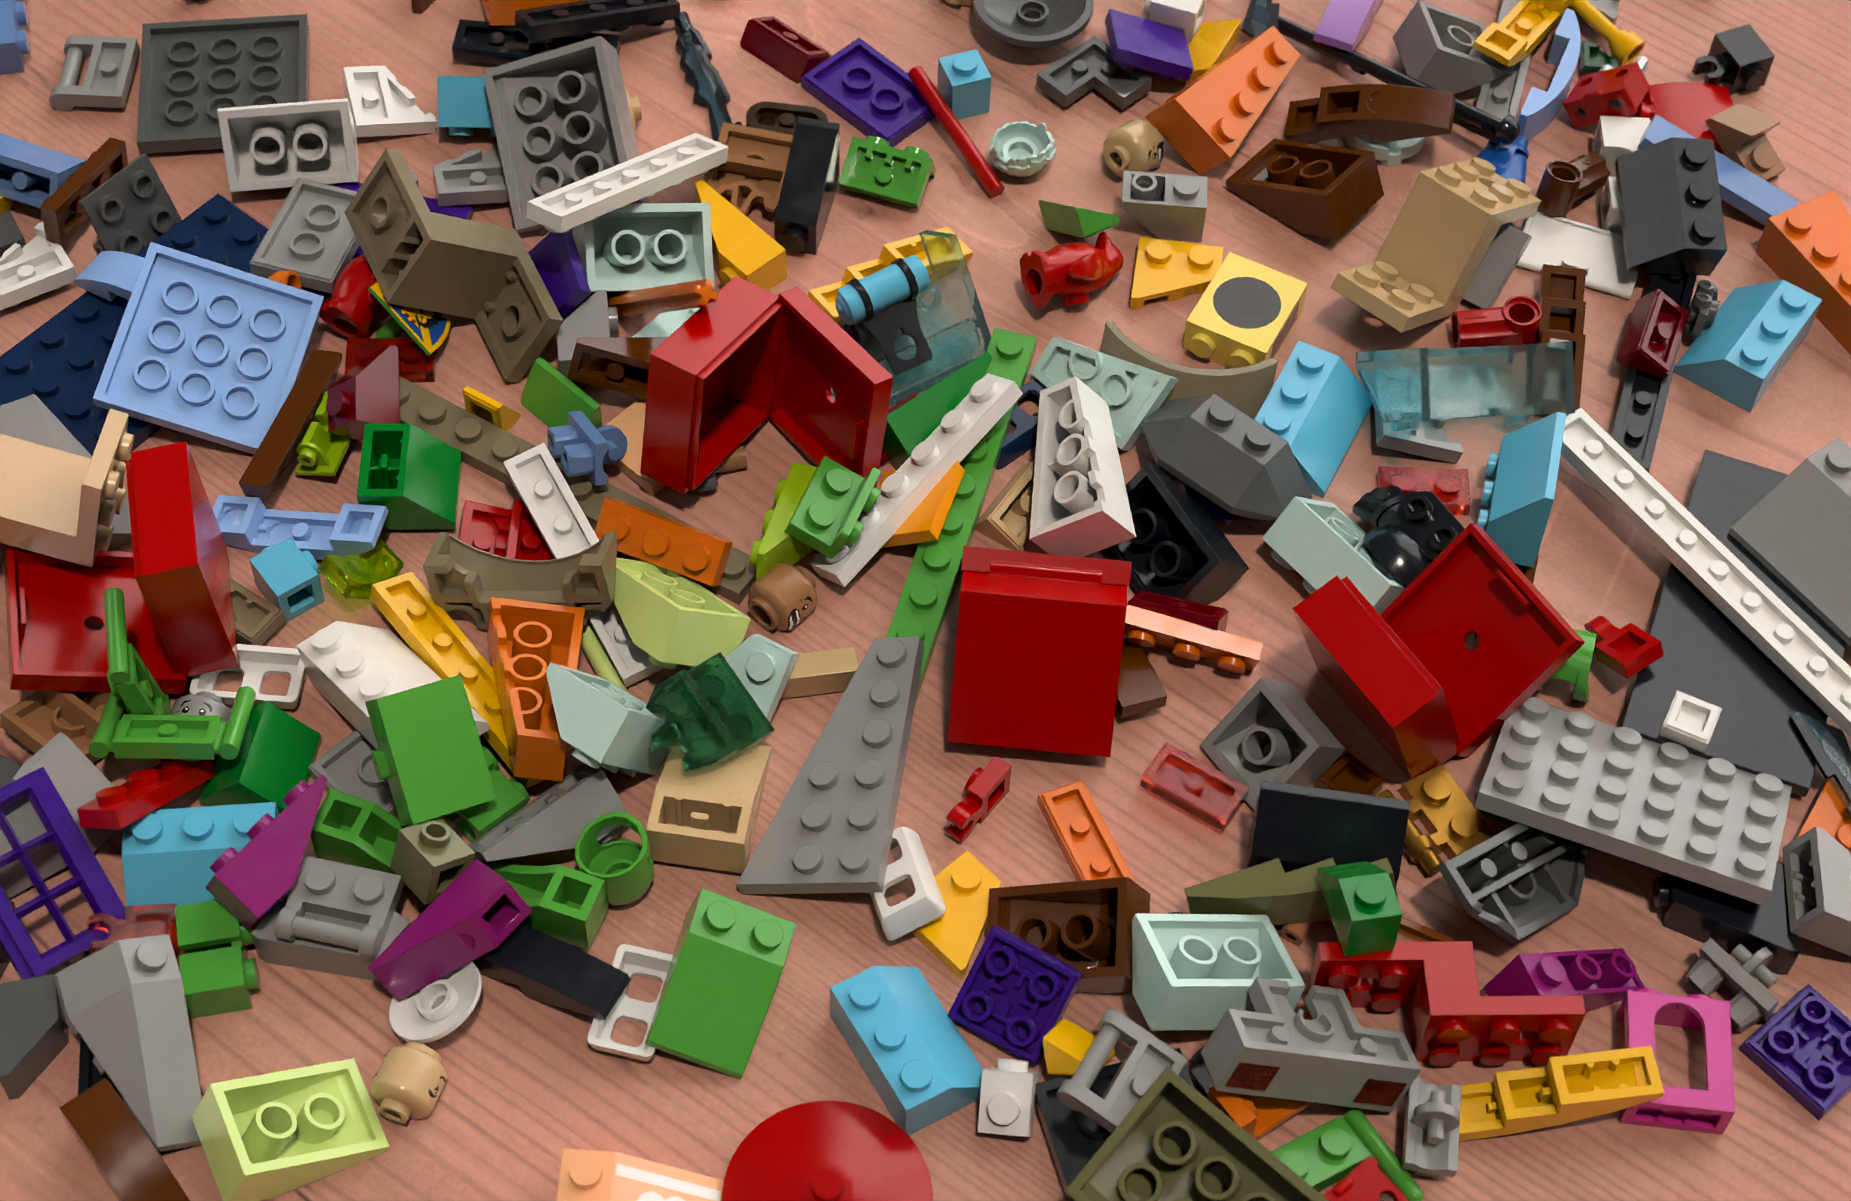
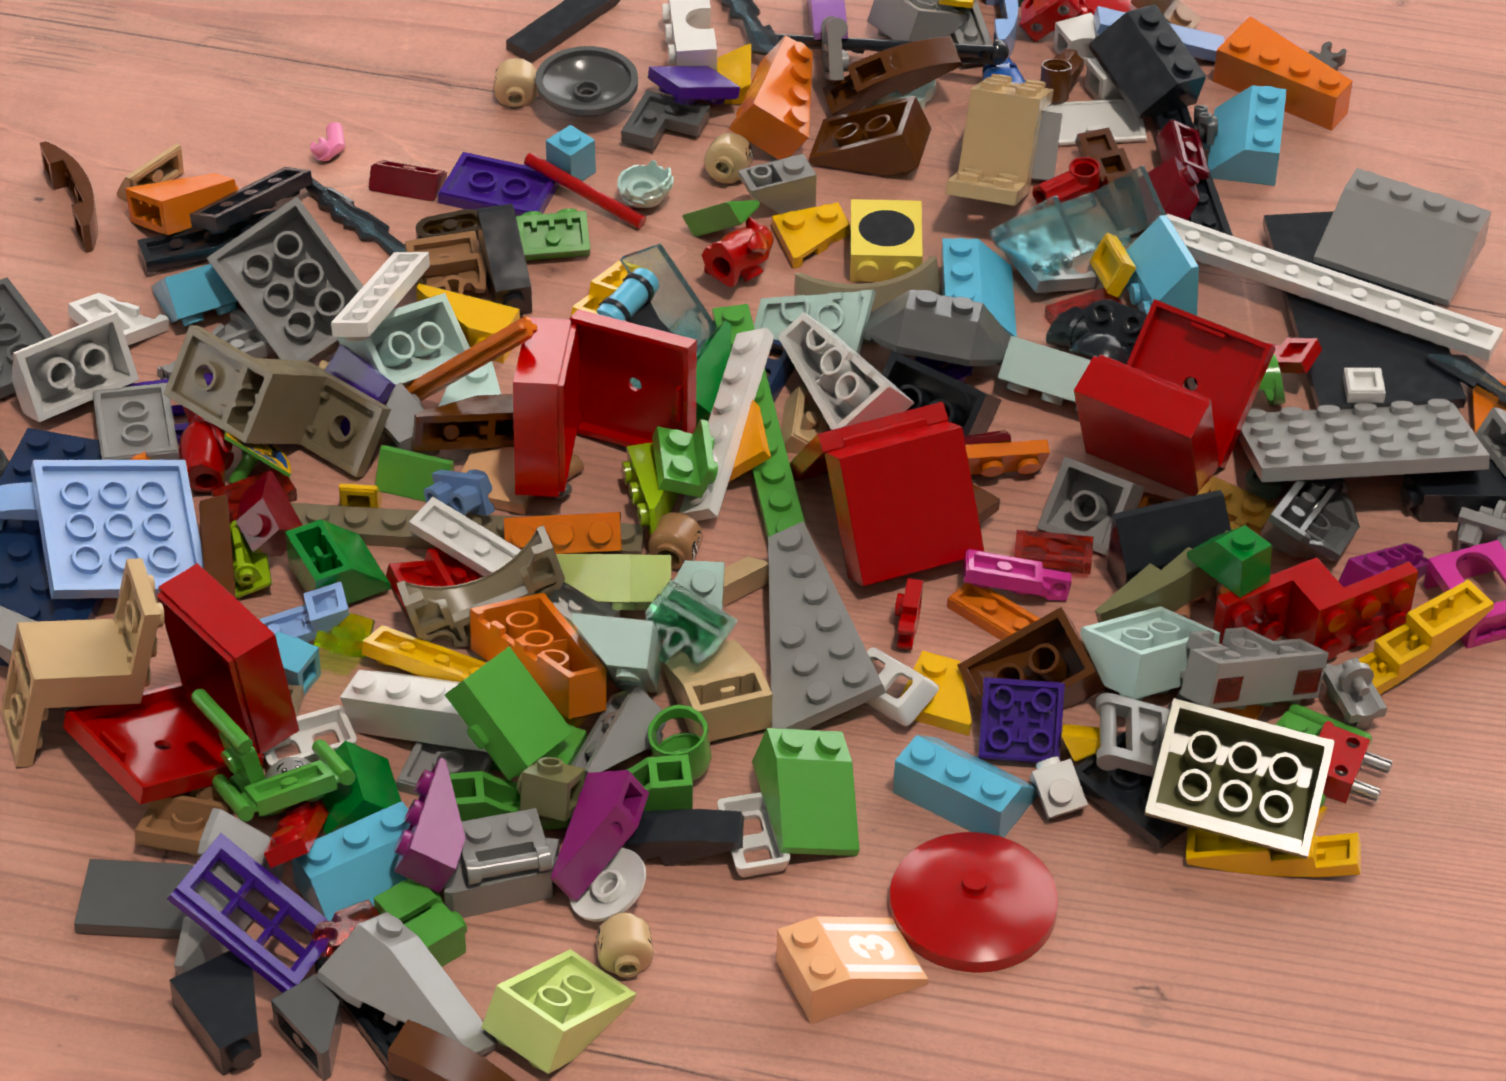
camera: 25 degrees left, 10 degrees down
none -> light grey plate [821,16,849,80]
none -> dark pink hinge [963,549,1072,601]
none -> yellow tile [1089,233,1136,298]
none -> dark red slope [1140,156,1200,224]

